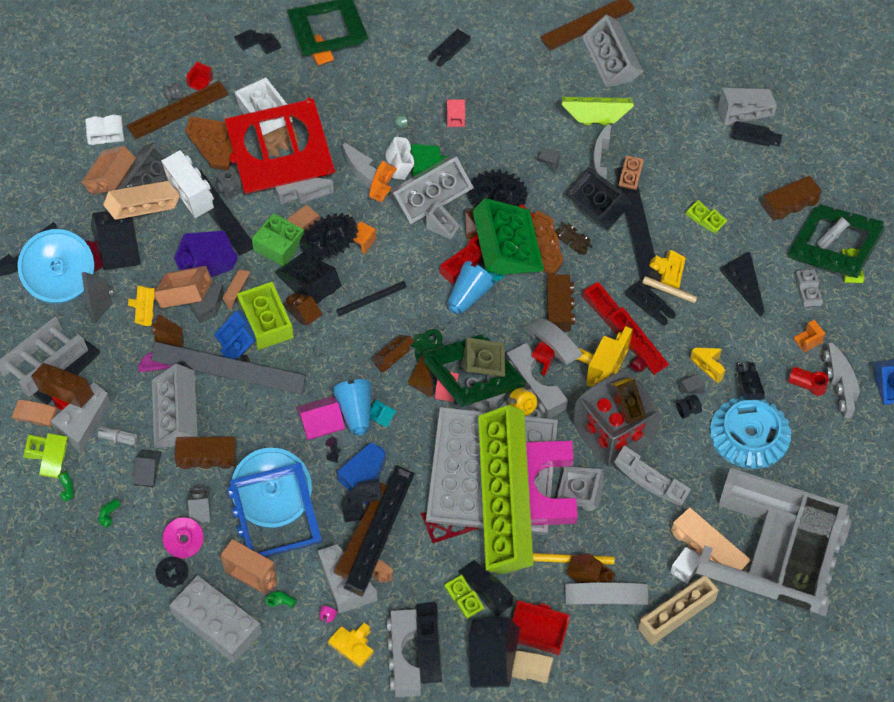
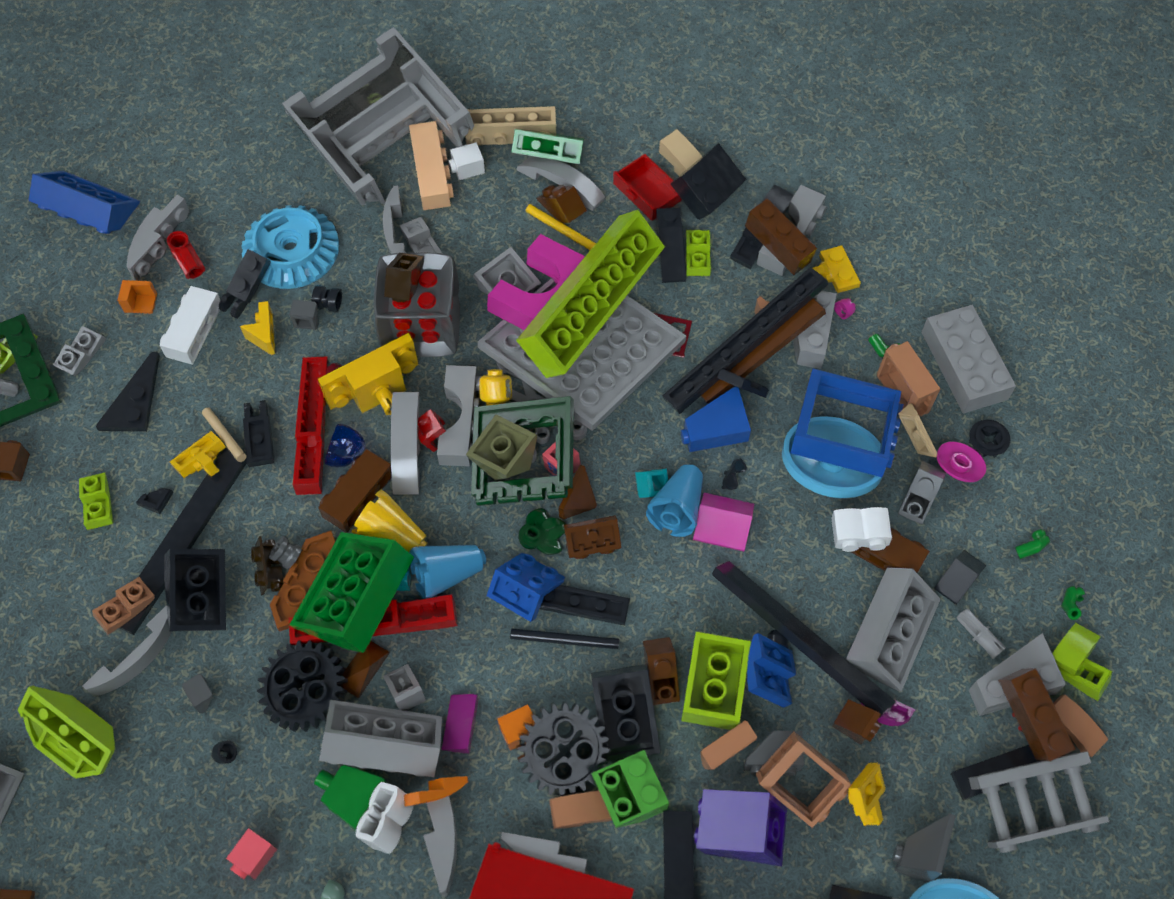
camera: 145 degrees left, 5 degrees up
none -> black tile [136,488,173,514]
none -> white brick [160,286,221,365]
none -> black hinge [211,740,237,764]
none -> dark grey wheel [269,536,302,569]
none -> clear blue helmet [325,424,365,467]
none -> yellow cone [351,489,428,552]
none -> light grey slope [383,186,406,254]
none -> magenta slope [441,694,479,754]
none -> blue bracket [486,553,565,622]
none -> slope [511,129,584,164]
none -> black tile [540,585,630,626]
none -> reddish brown brick [745,198,817,275]
none -> white brick [831,507,892,552]
none -> tan slope [898,403,937,457]

